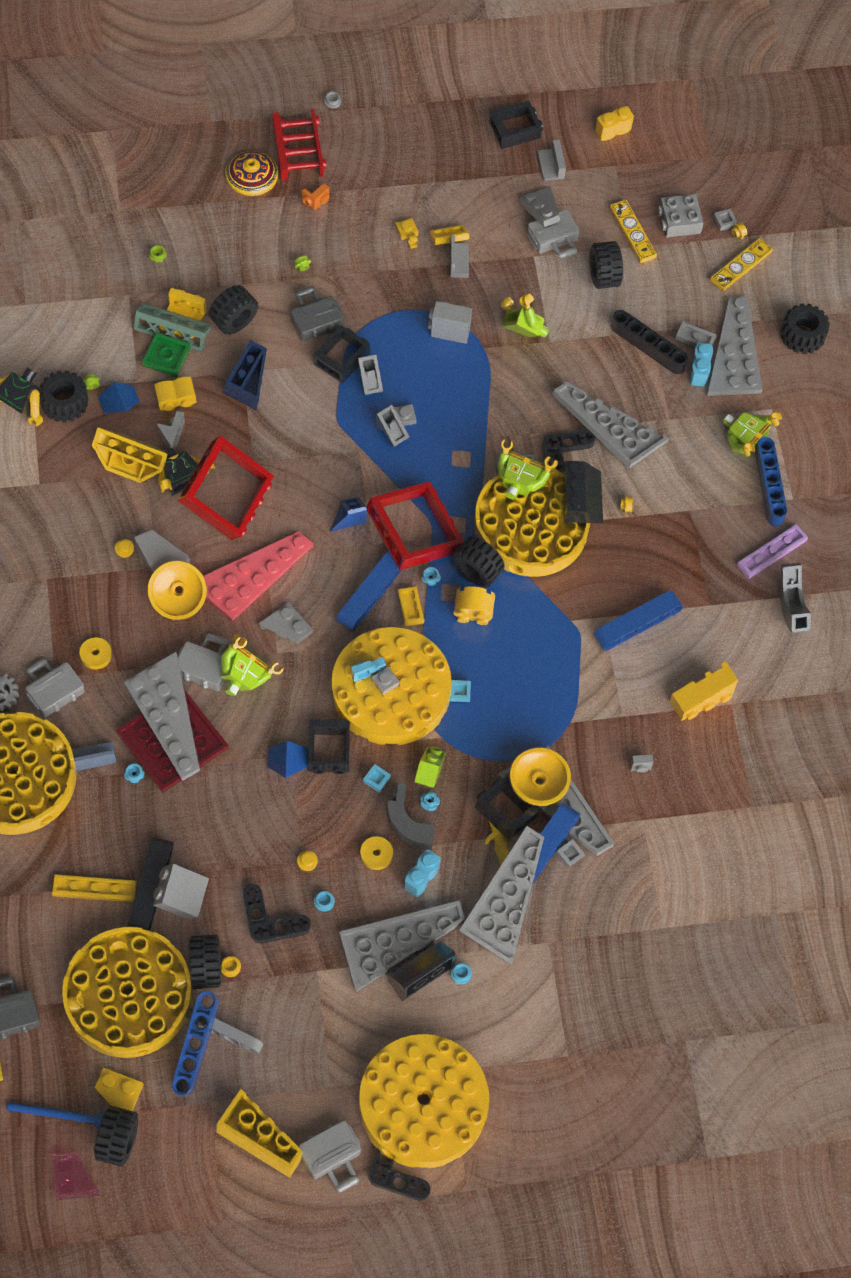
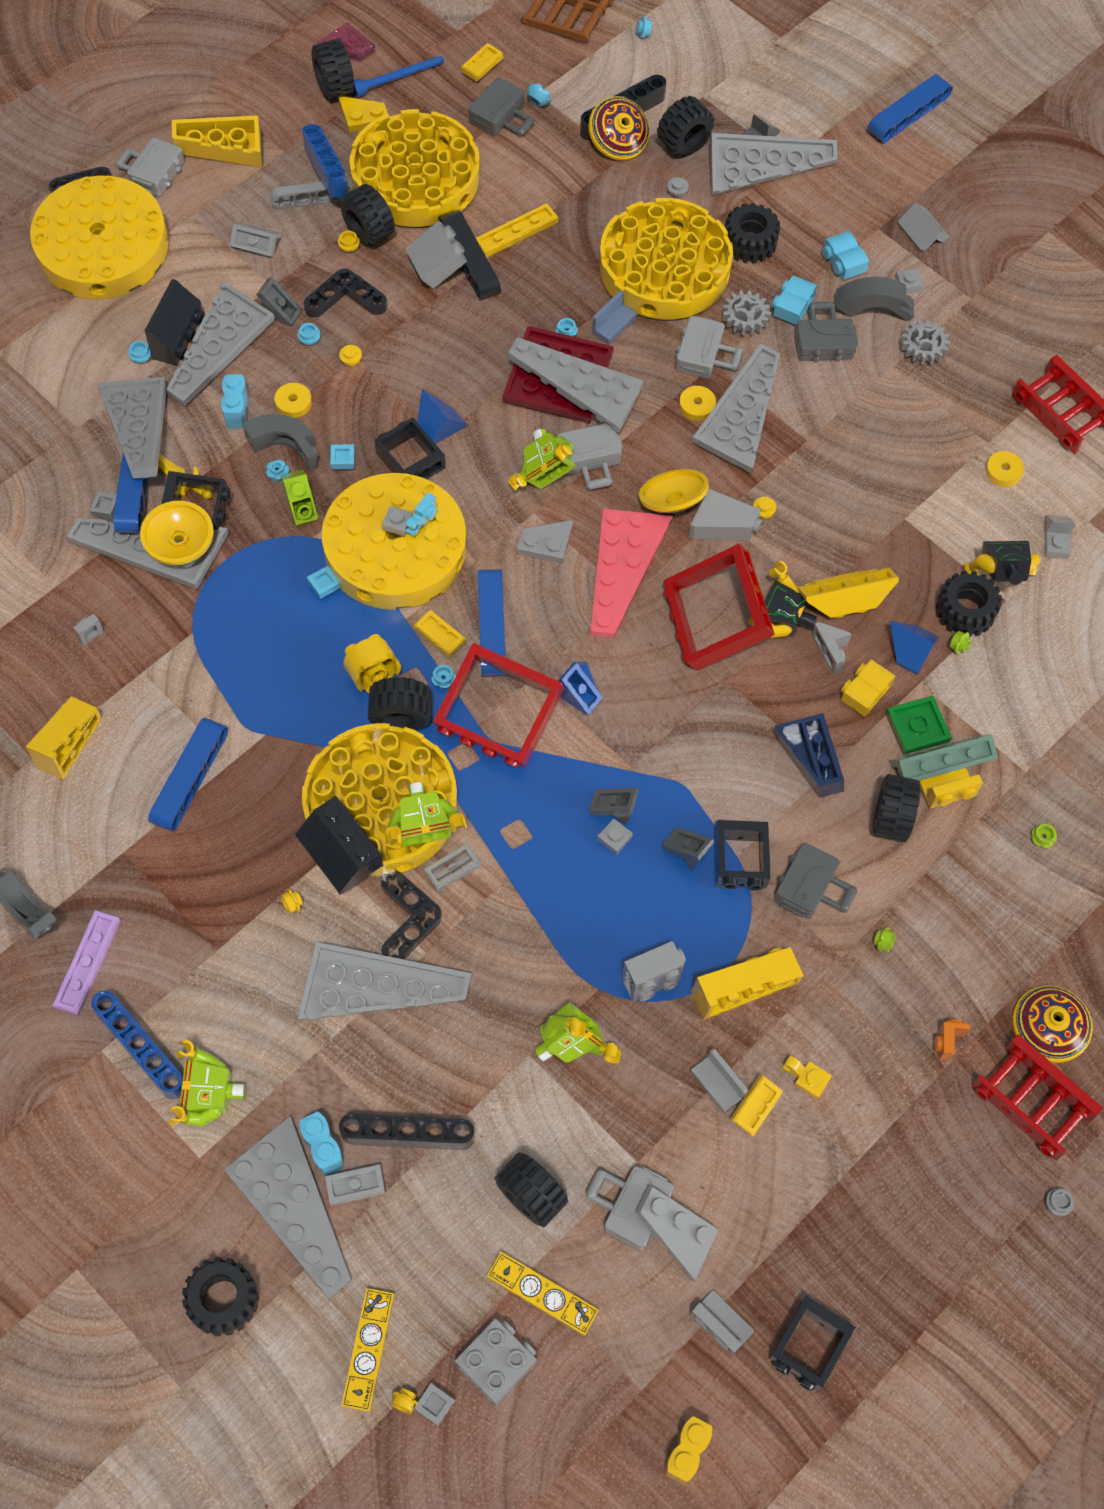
camera: 145 degrees right, 0 degrees up
none -> light grey panel [230,223,283,256]
none -> dark grey slope [256,277,303,326]
none -> yellow wedge [691,947,804,1020]
none -> light grey wing [692,344,780,474]

